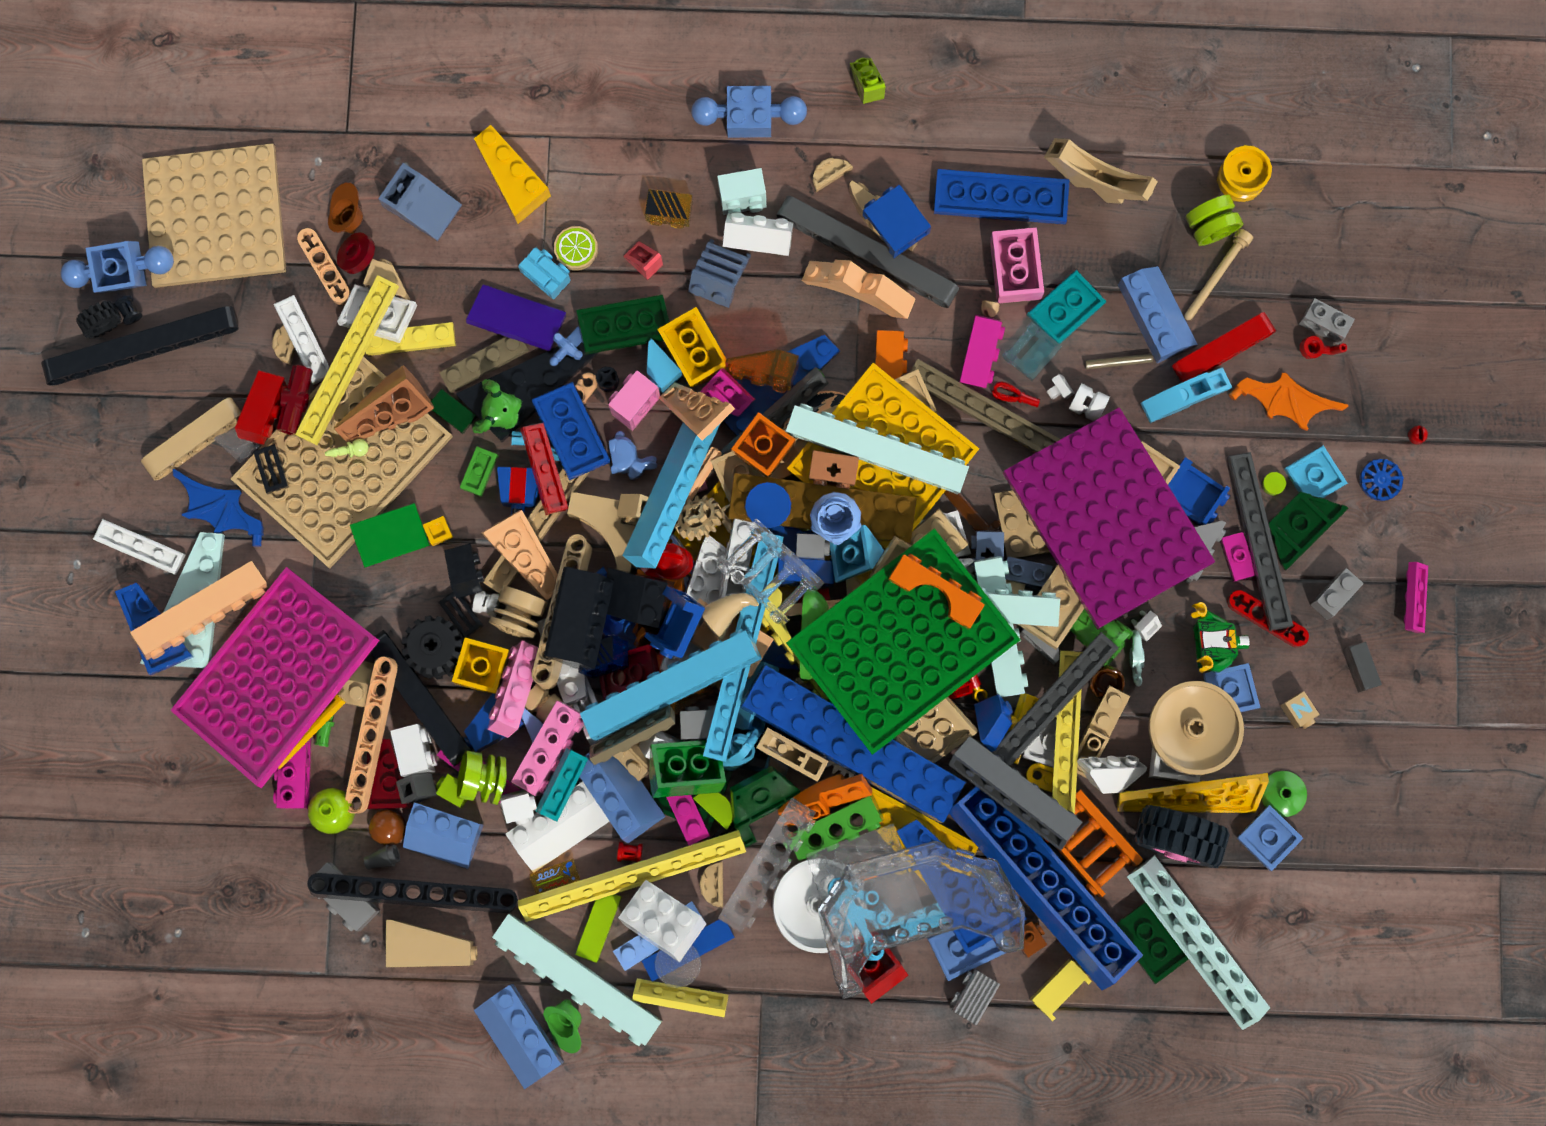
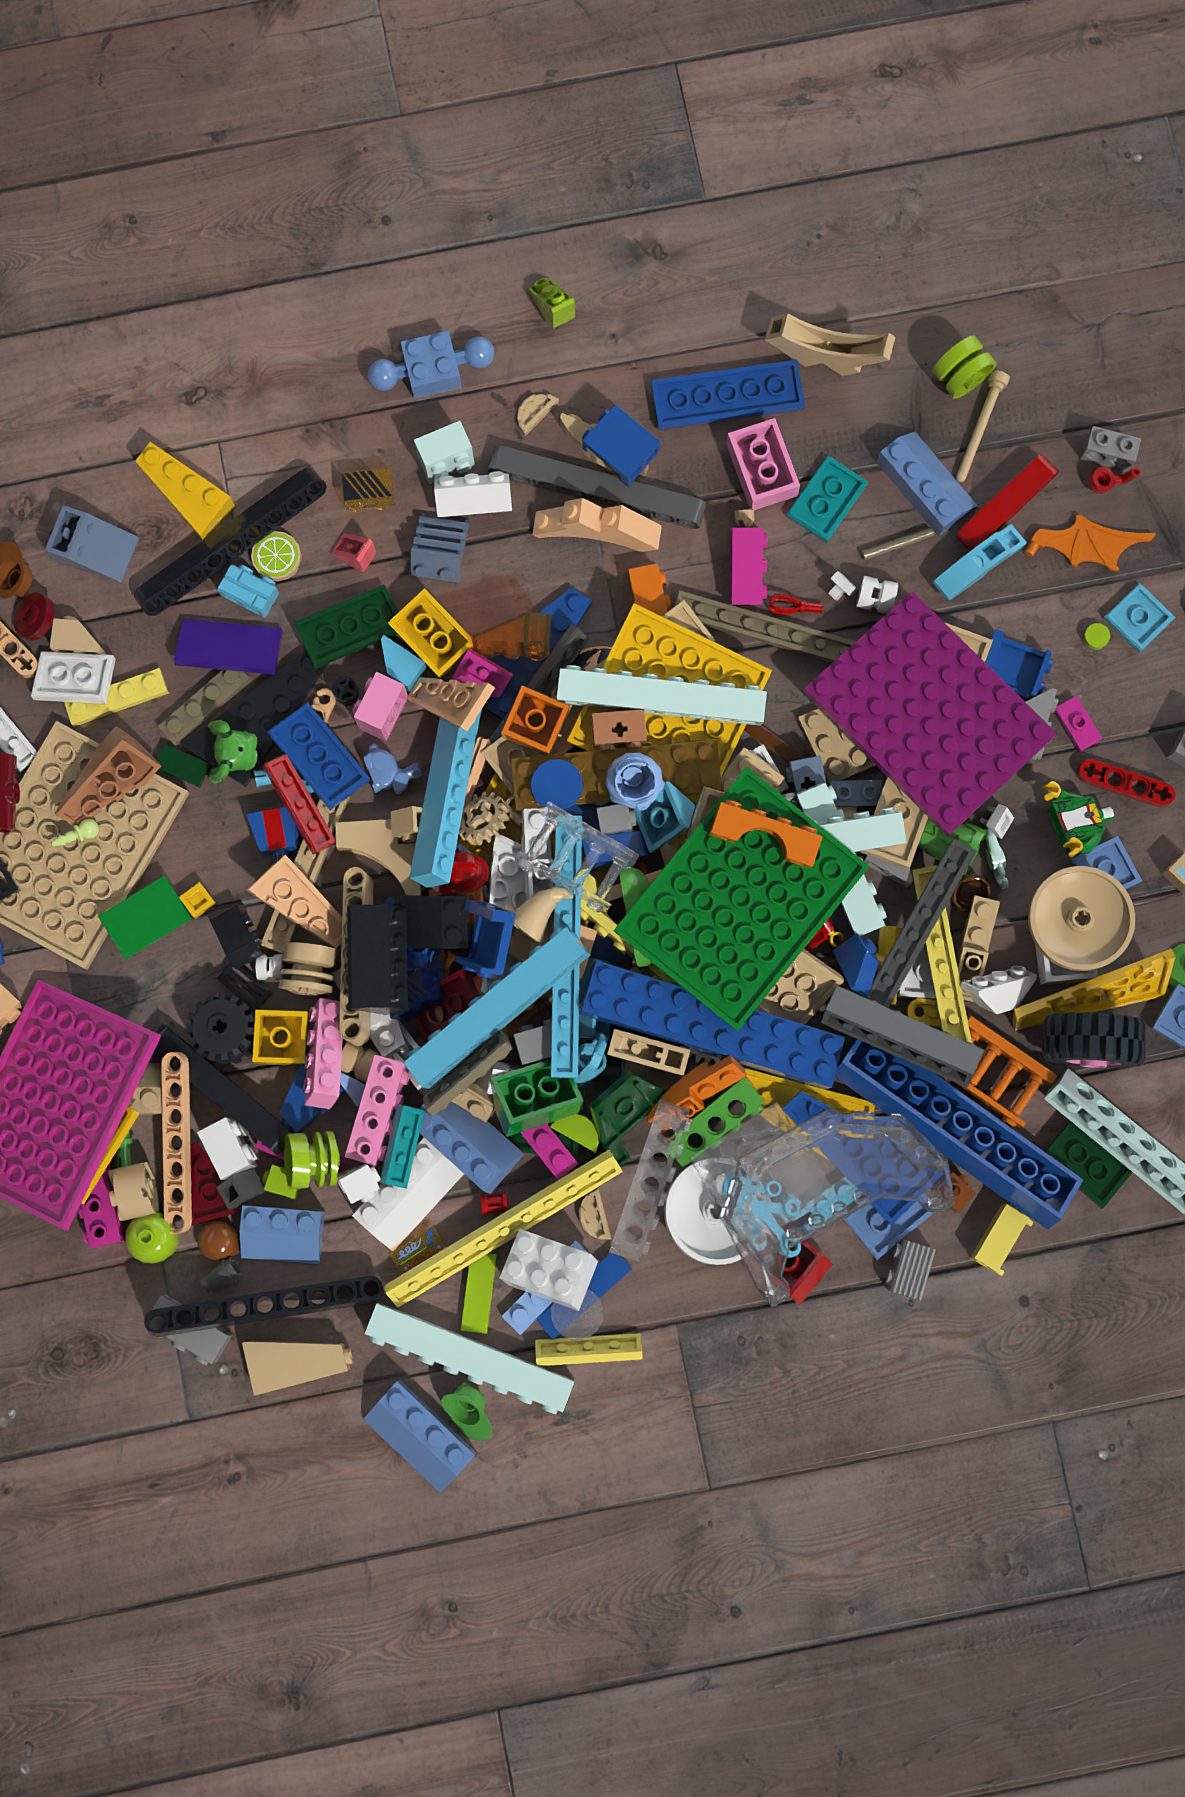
camera: 15 degrees left, 0 degrees up
light yellow plate [295,275,399,445] -> none
bright green plate [460,446,498,497] -> none
medium blue sword [550,326,583,366] -> none
clear light blue plate [1002,322,1062,381] -> none
yellow wheel [1217,145,1272,202] -> none
dark grey tile [1227,452,1293,631] -> none
dark green wing [1268,491,1349,571] -> none
none -> tan brick [109,1162,159,1221]
none -> black beam [134,467,327,616]

